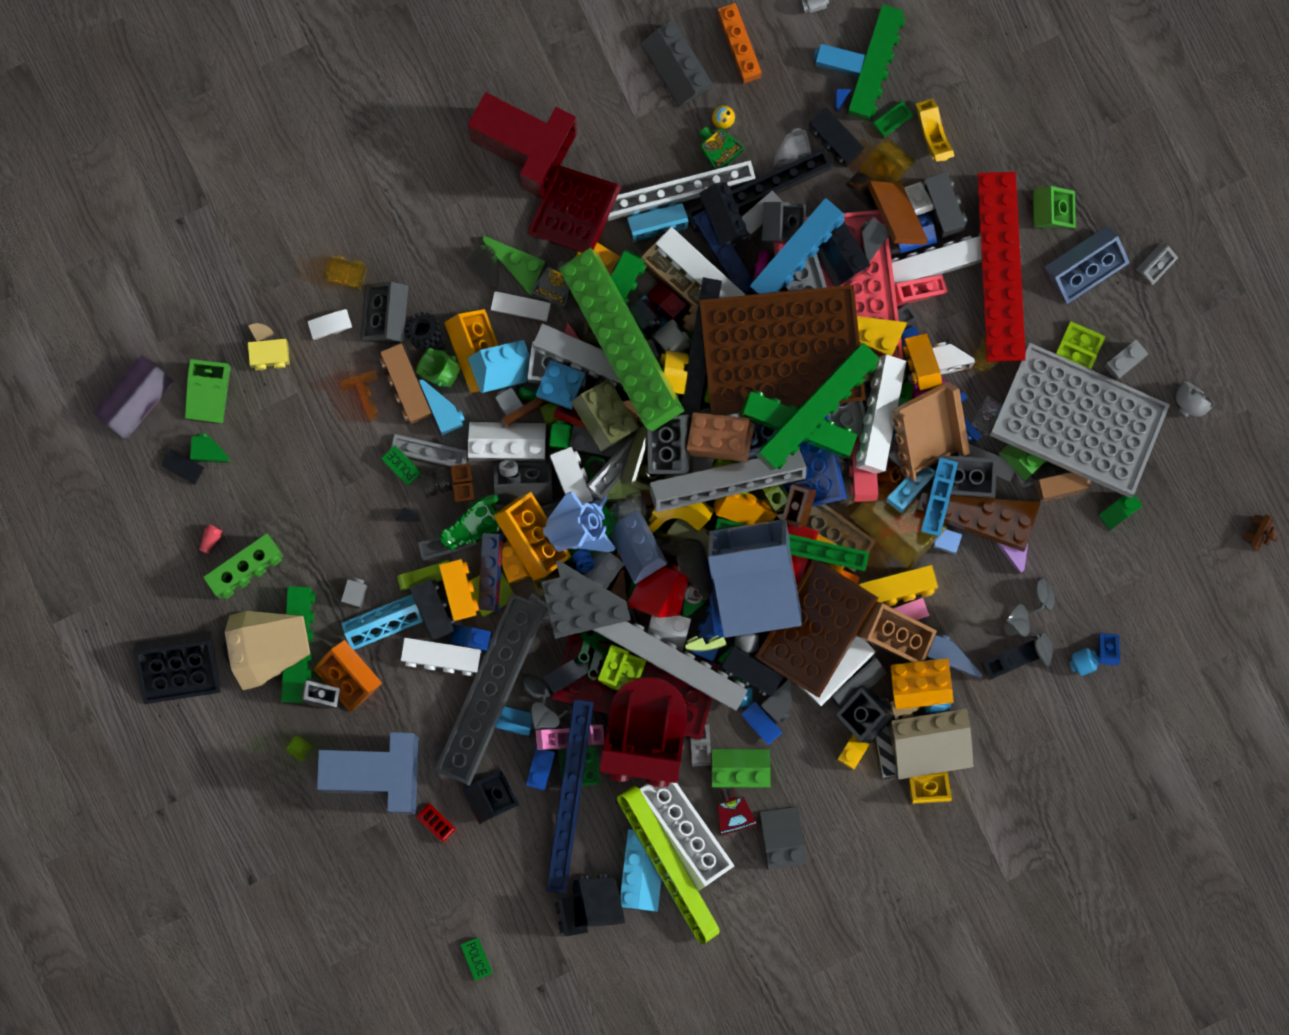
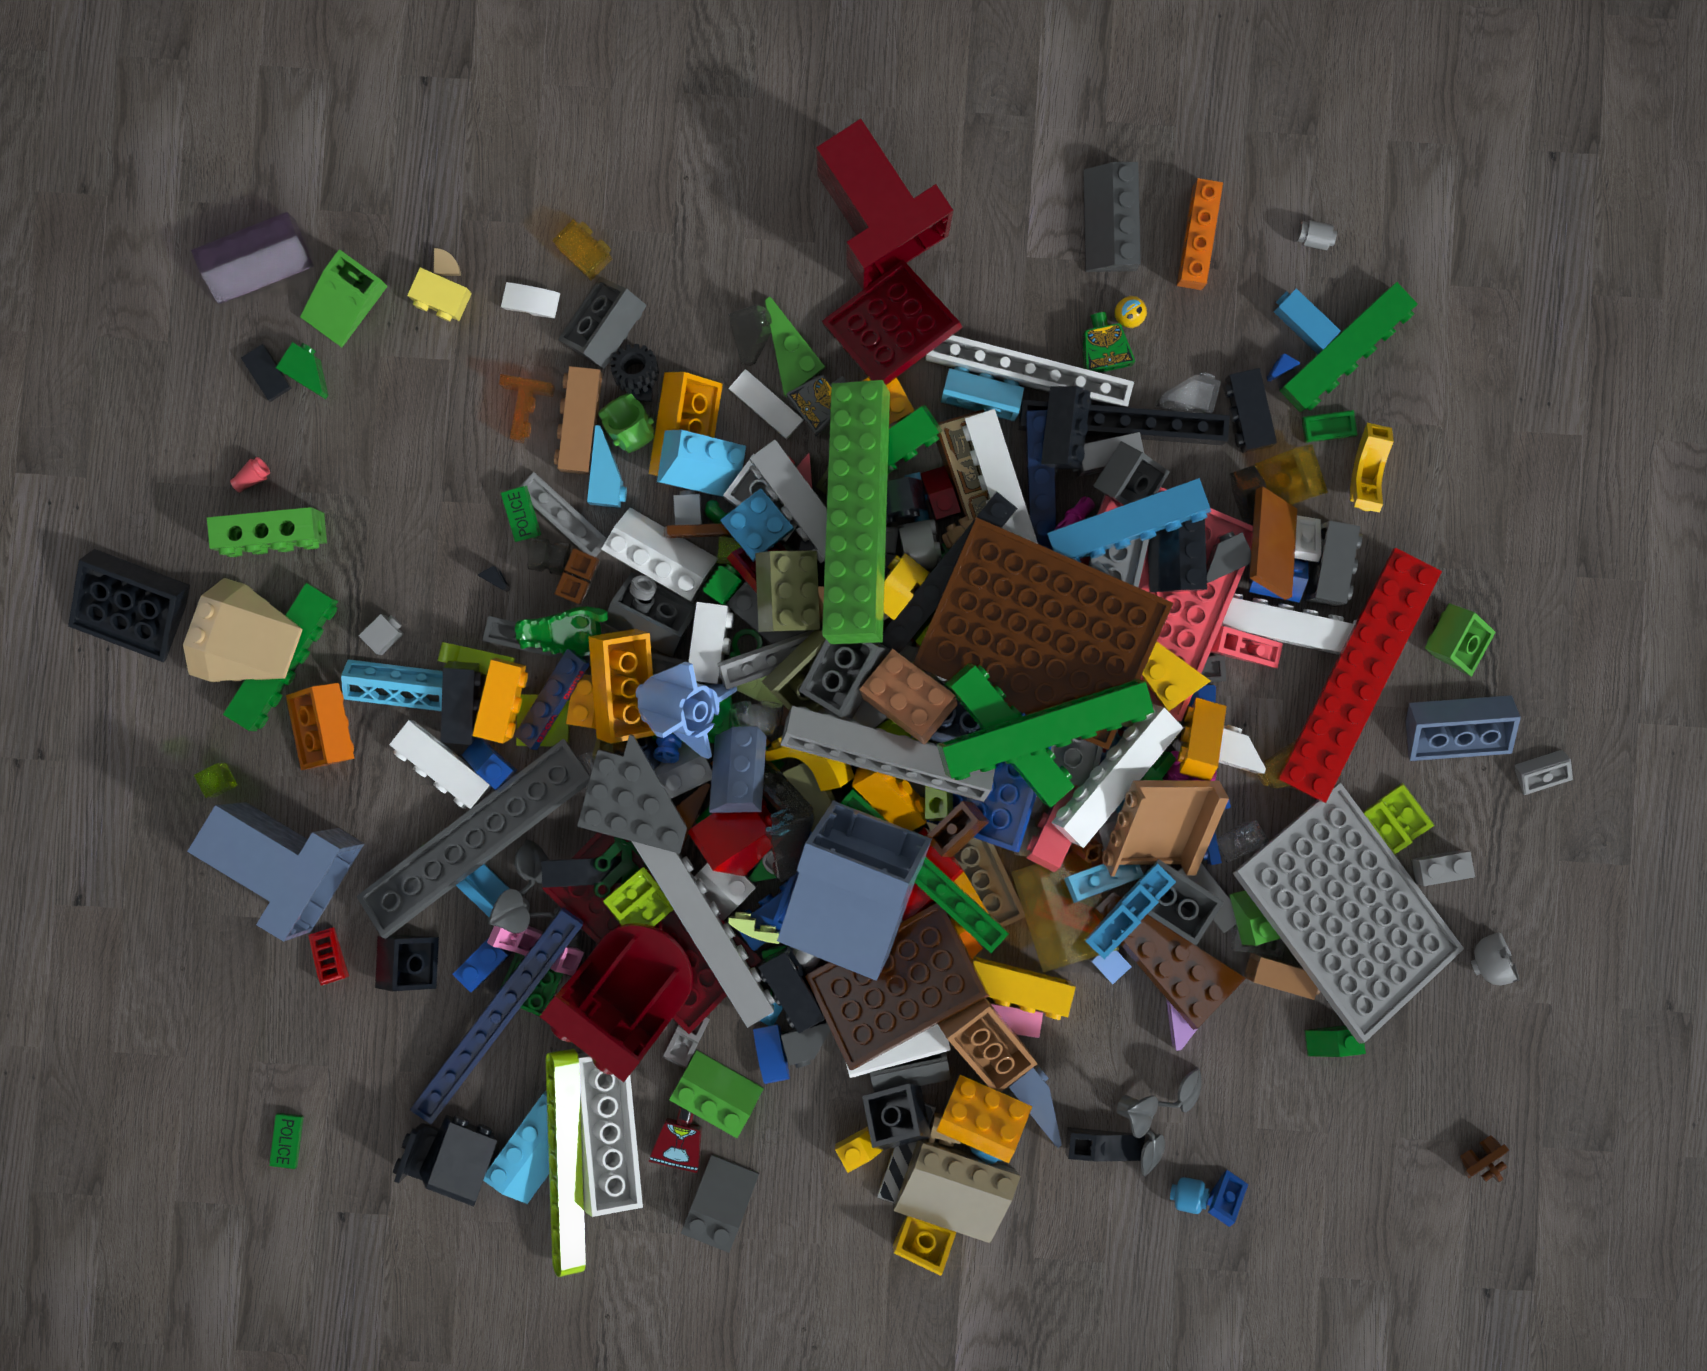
camera: 25 degrees right, 5 degrees up
dark grey slope [302,680,340,709] -> none

